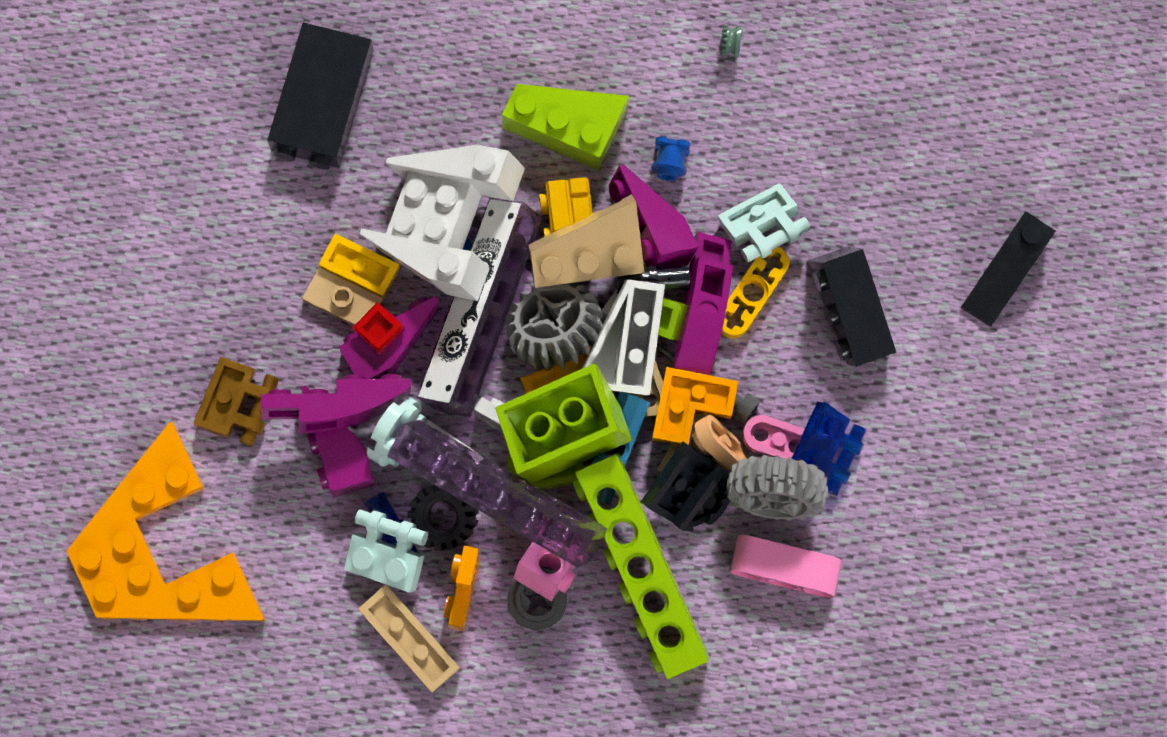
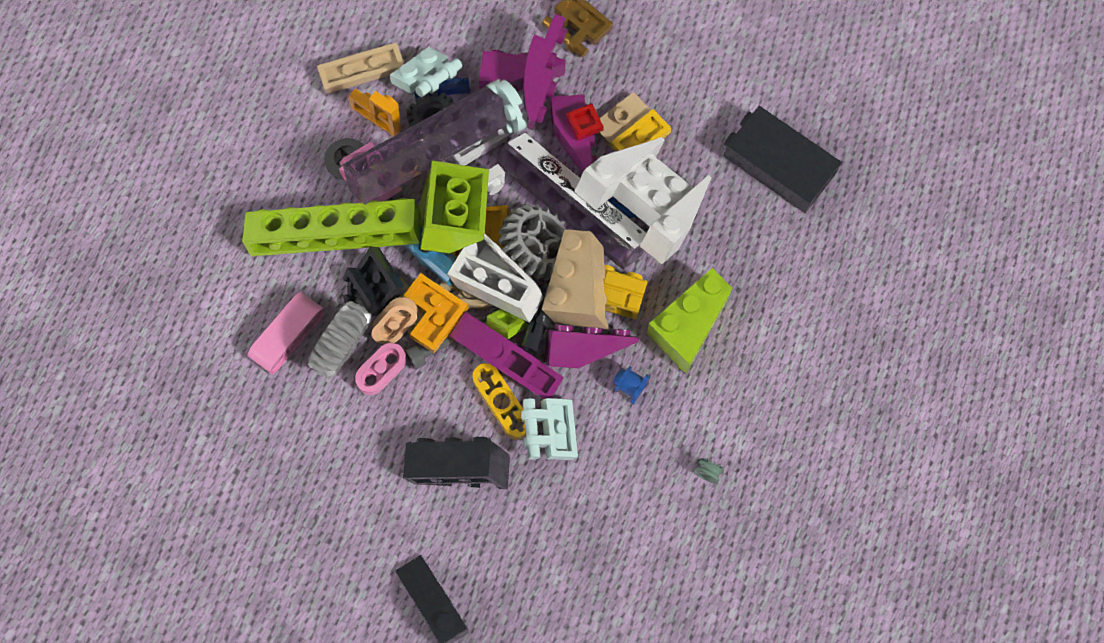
camera: 115 degrees right, 5 degrees down
clear blue plate [792,401,866,496] -> none

